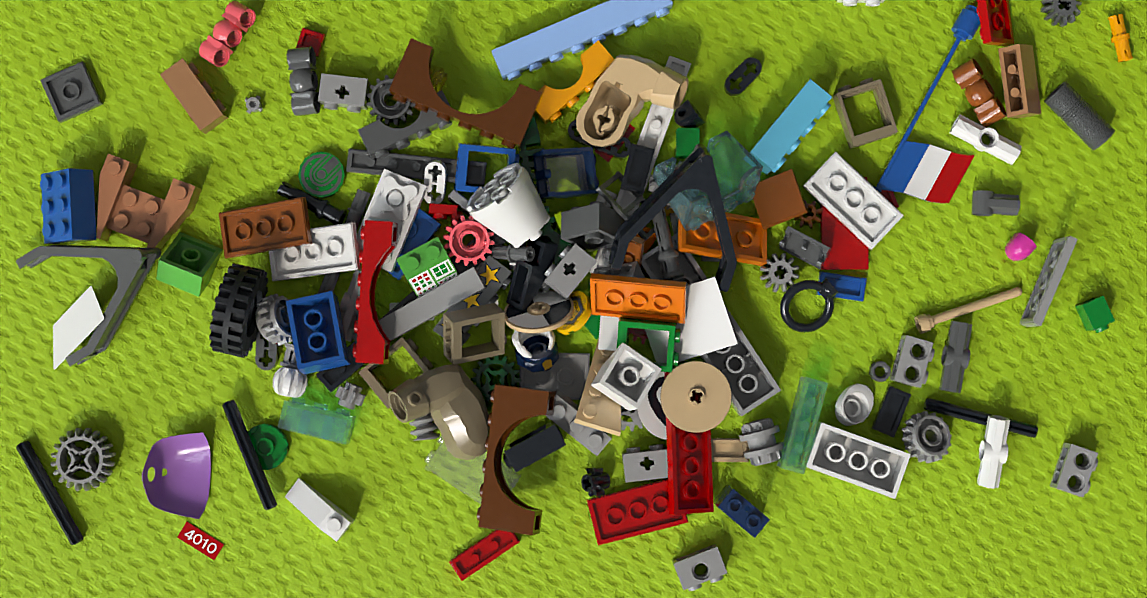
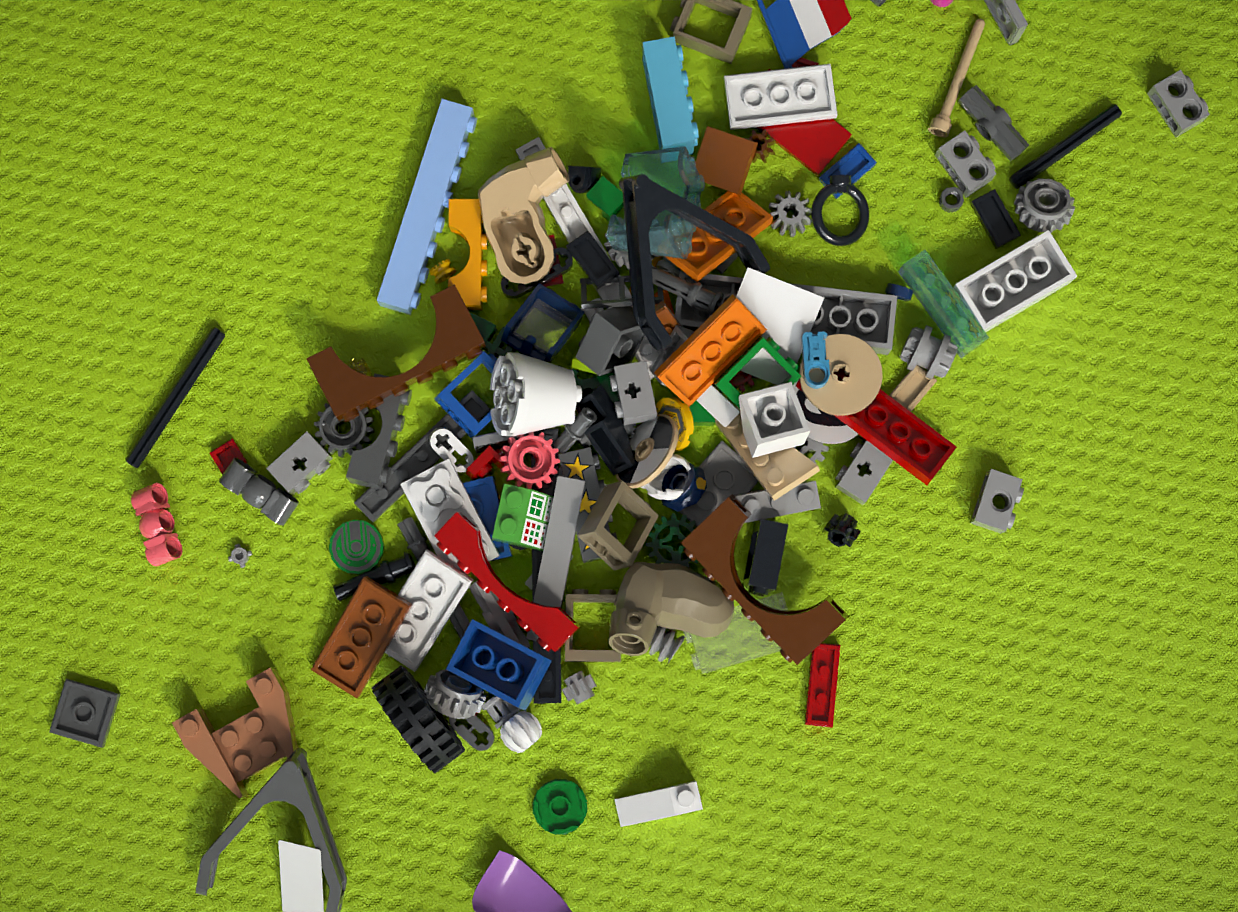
camera: 45 degrees left, 5 degrees down
blue brick [40,168,97,244] -> none
bright green slope [156,232,222,297] -> none
medium nougat brick [160,58,228,134] -> none
black axle [222,400,277,510] -> none
clear light blue brick [278,397,356,445] -> none
red piece [587,479,688,545] -> none
dark blue window [713,484,770,538] -> none
black beam [724,57,762,96] -> none
dark grey hinge [779,226,832,270] -> none
white hat [835,383,874,426] -> none
white piece [977,415,1010,489] -> none
none -> yellow bush [429,259,456,284]
none -> dark azure piece [801,331,830,389]
none -> dark blue tile [885,283,914,301]

